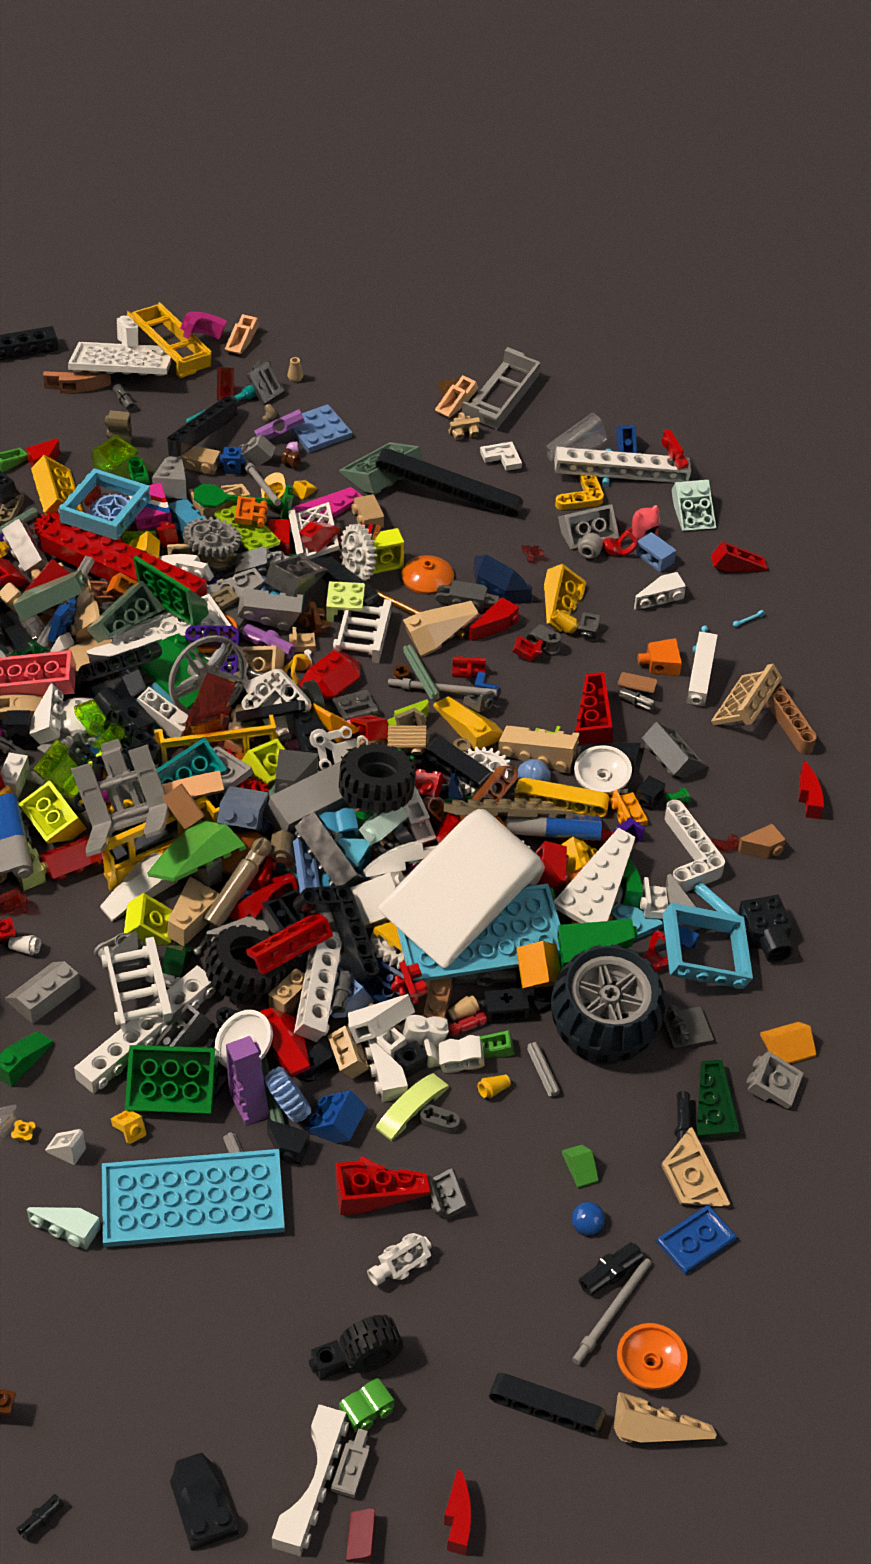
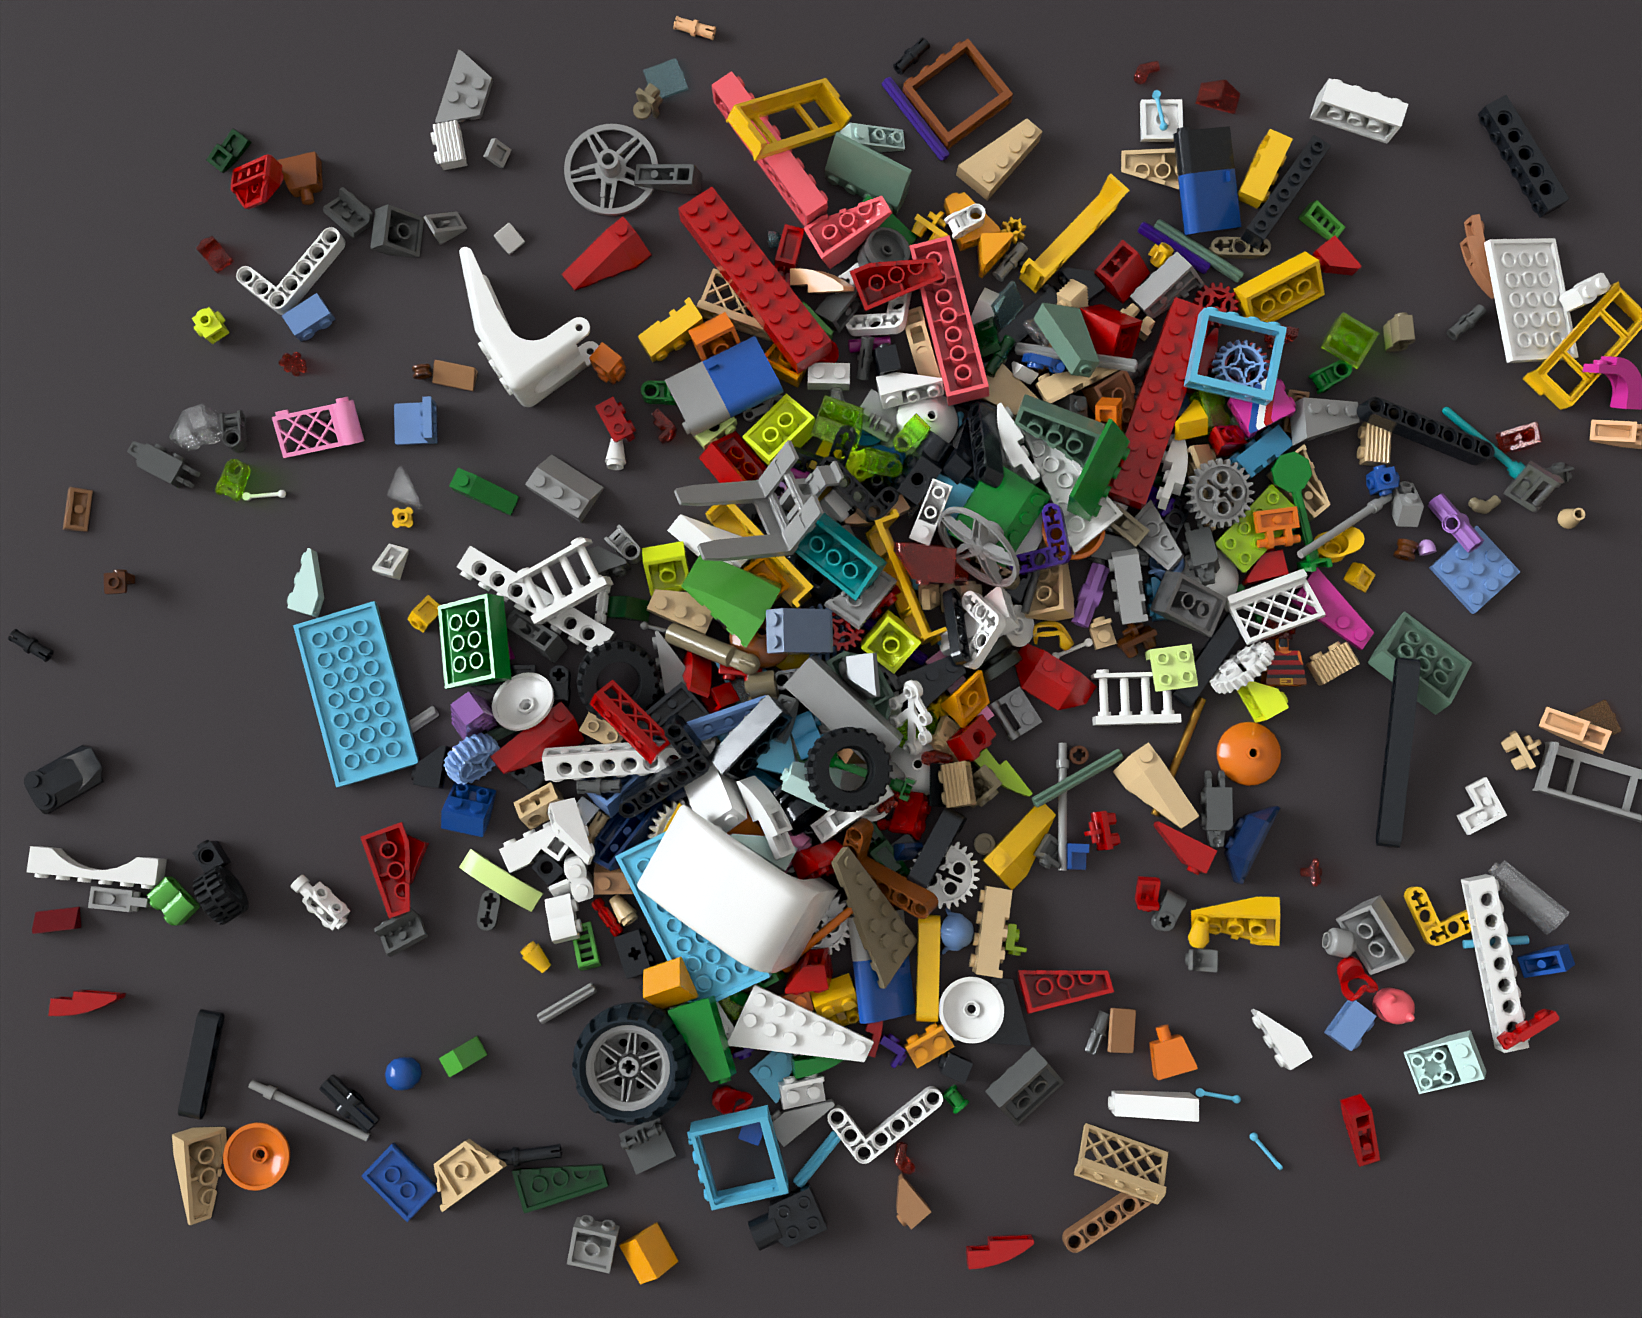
camera: 80 degrees right, 35 degrees up
light nougat slope [162,771,224,800] -> none
medium nougat slope [162,784,205,830] -> none
red slope [299,521,340,553] -> none
red hips [391,961,428,1004] -> none

